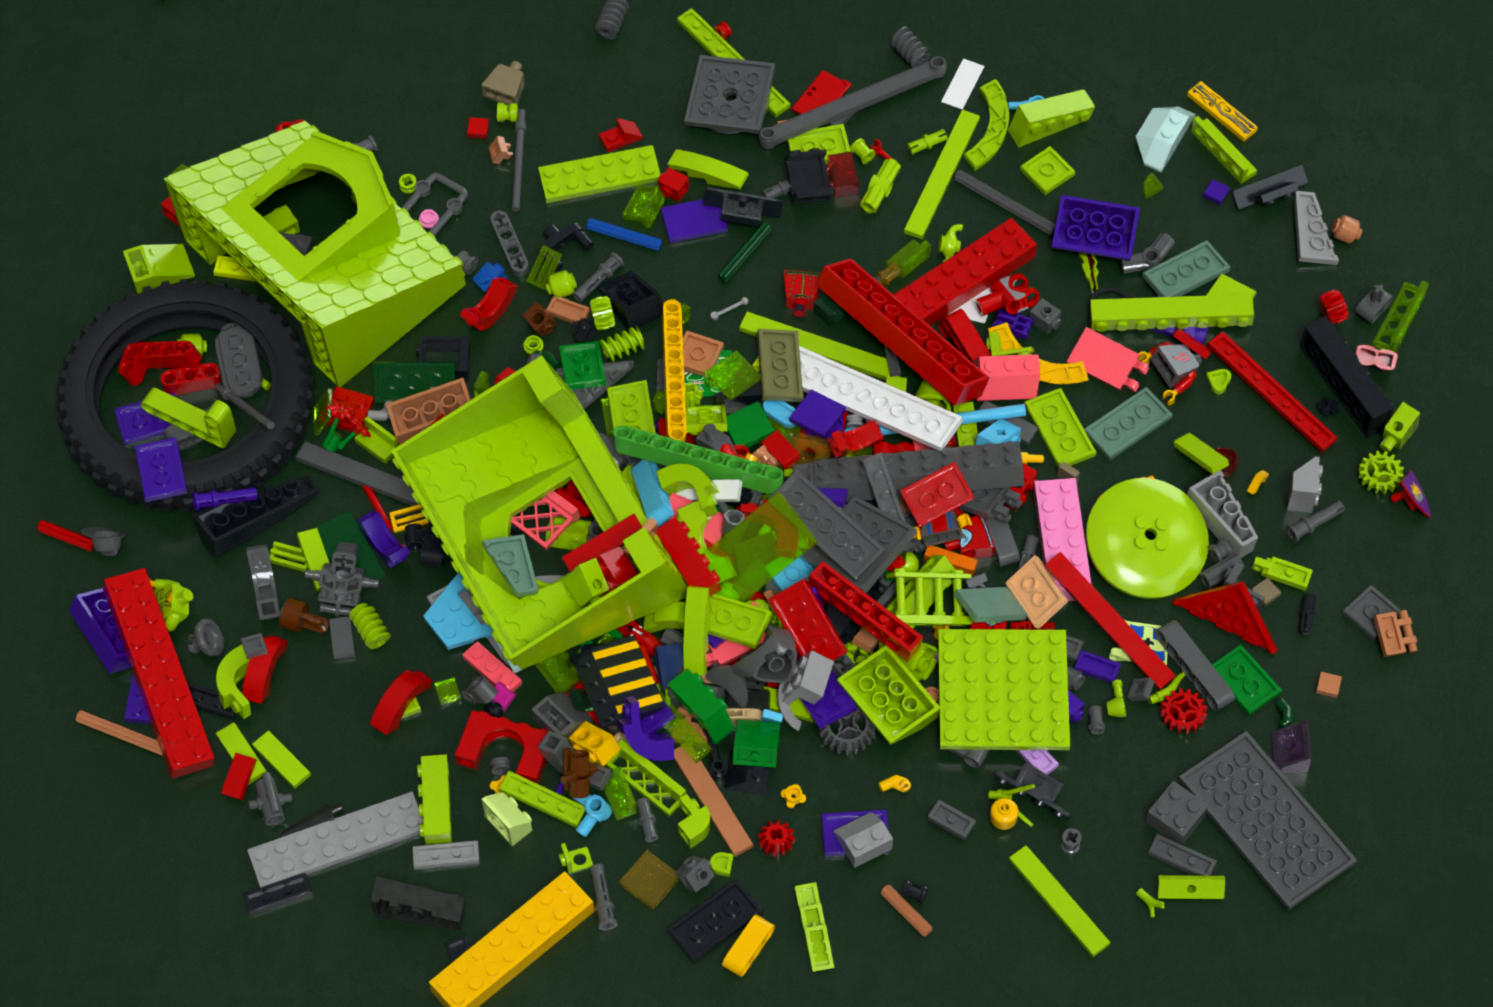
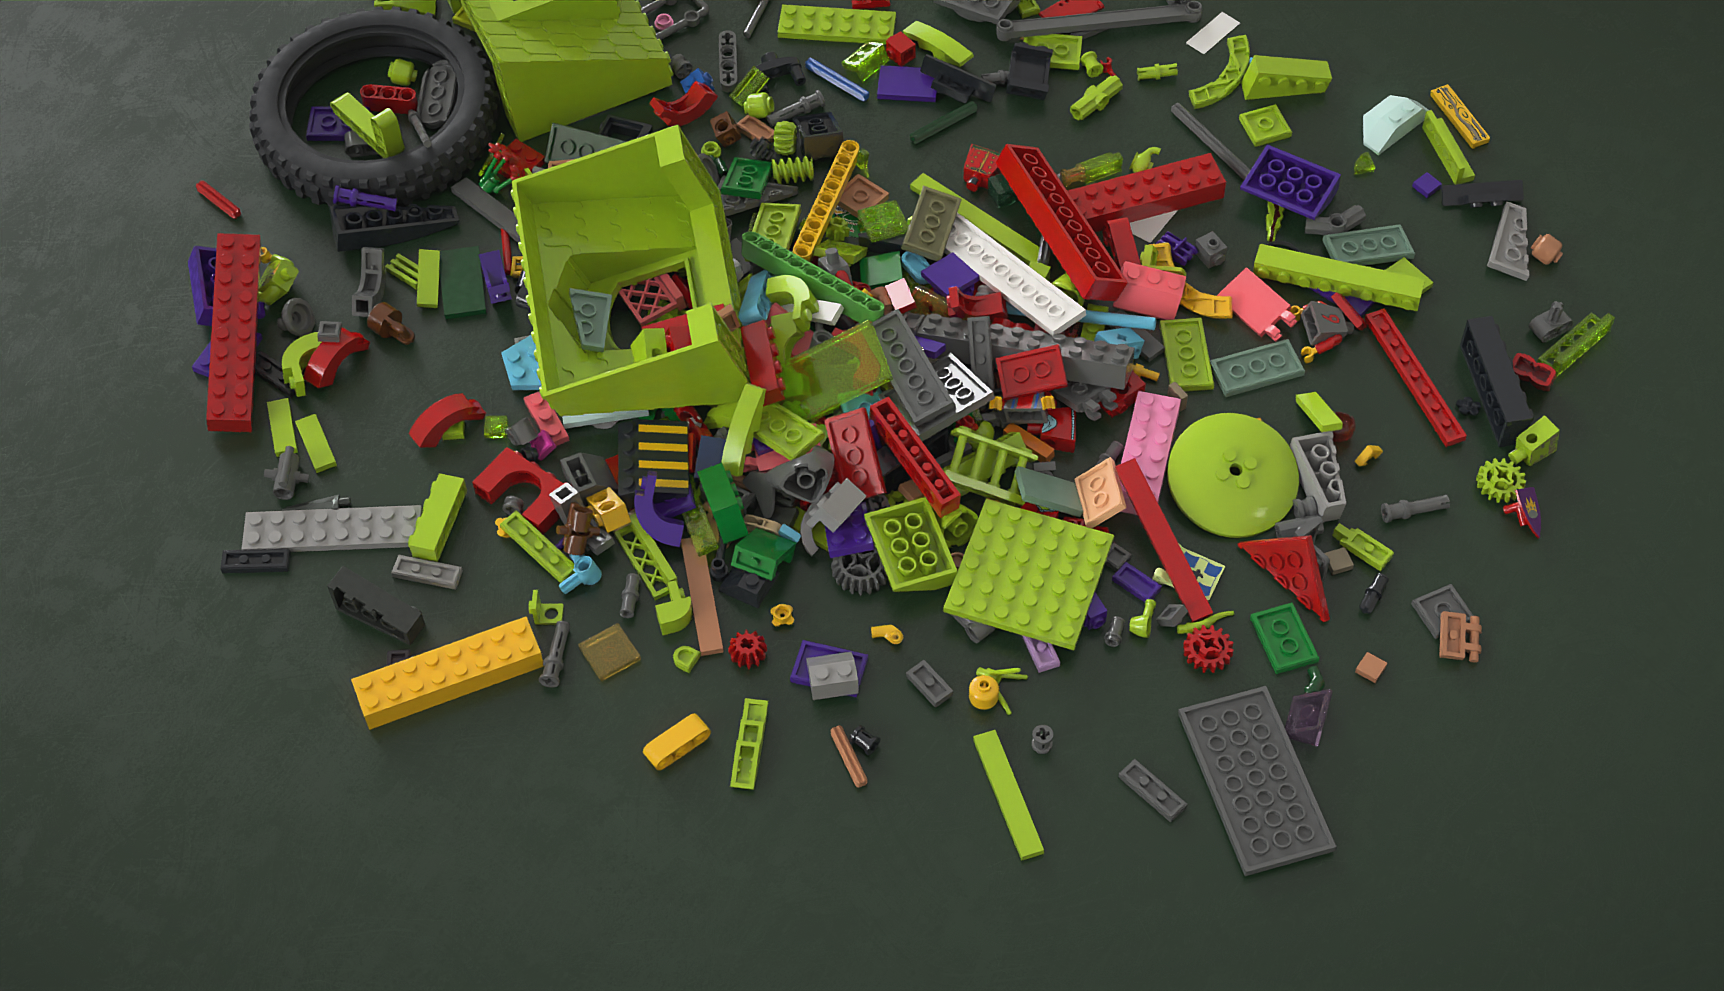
camera: 20 degrees right, 5 degrees down
nougat axle [76,710,163,756] -> none
dark grey piece [81,527,126,556] -> none
red beam [118,341,202,386] -> none
dark purple tile [135,437,187,502] -> none
red tile [221,753,257,800] -> none
dark grey piece [305,542,379,617] -> none
dark grey tile [329,616,355,660] -> none
lime piece [349,603,391,649] -> none
yellowish green slope [482,792,532,846] -> none
clear neon green bracket [535,651,581,693] -> none
clear green plate [569,688,594,713] -> none
clear neon green bracket [604,766,637,820] -> none
black tile [667,878,763,964] -> none
dark grey brick [675,855,715,892] -> none
light grey hinge [710,297,748,320] -> none
clear red brick [825,151,859,198] -> none
lime tile [904,110,980,240] -> none
red connector [975,274,1040,316] -> none
dark grey beam [985,517,1020,567] -> none
black bracket [994,763,1071,819] -> none
dark grey cone [1067,666,1085,691] -> none
lime bar [1136,888,1165,918] -> none
dark grey brick [1146,781,1209,845] -> none
dark grey beam [1155,620,1235,711] -> none
lime tile [1157,875,1225,899] -> none
lime tile [1206,369,1232,394] -> none
light grey slope [1287,456,1323,513] -> none
red gear [1319,290,1349,324] -> none

